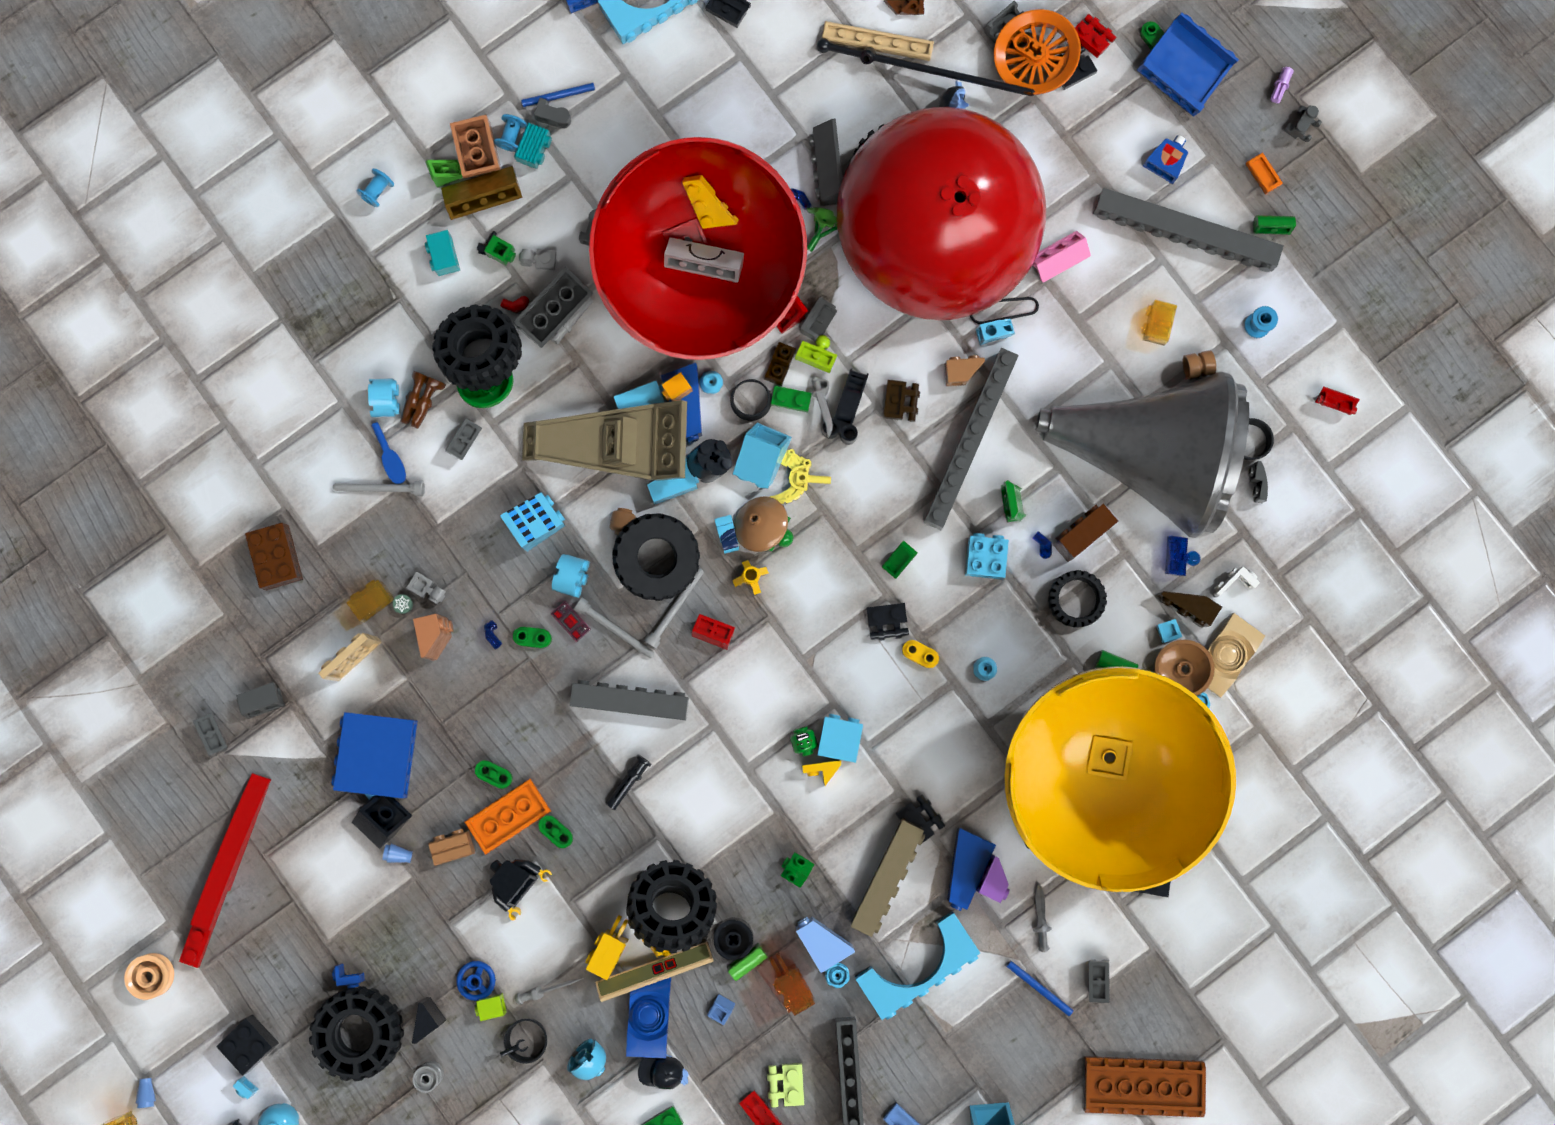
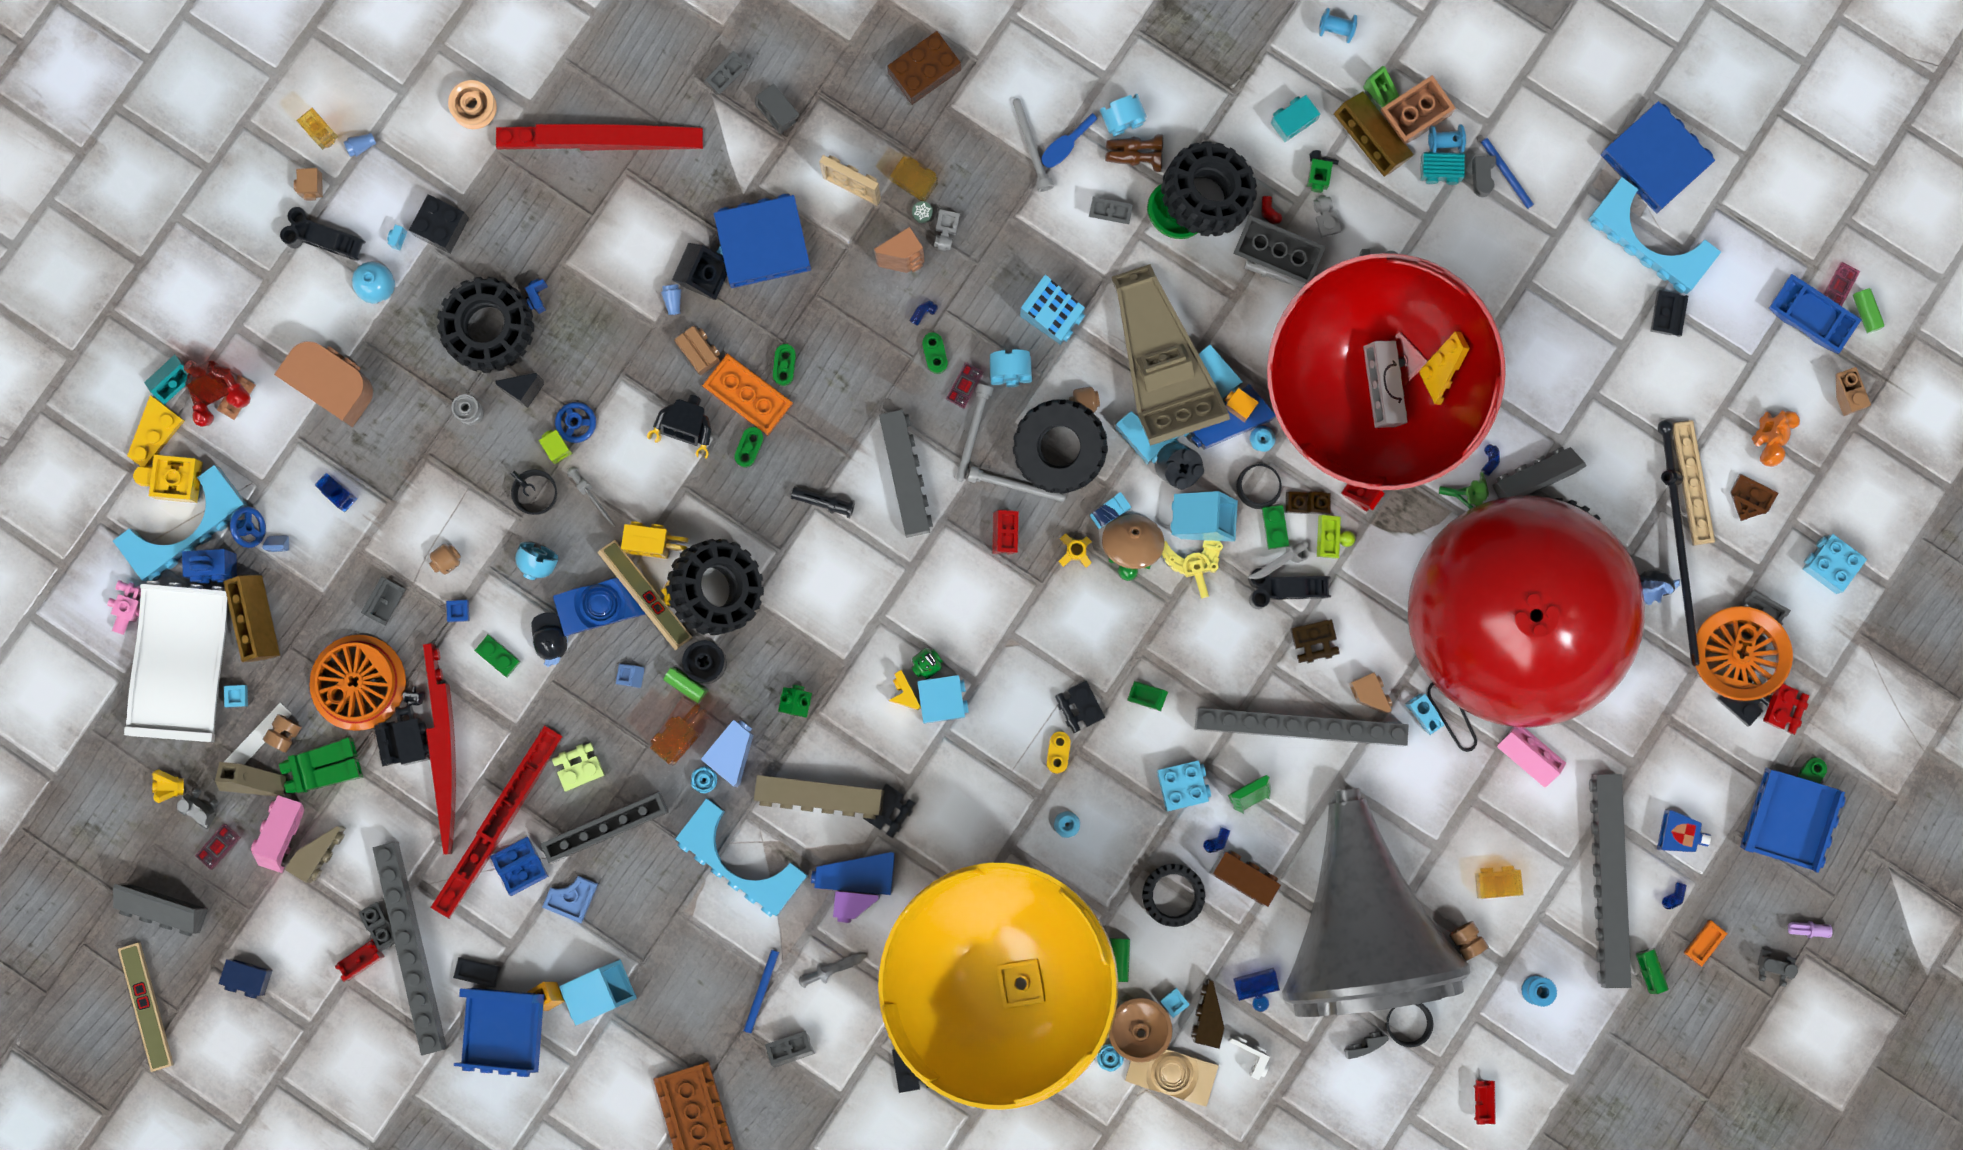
camera: 70 degrees right, 0 degrees up
dark grey hinge [800,297,837,341] -> none
none -> clear blue arm [1662,883,1687,909]

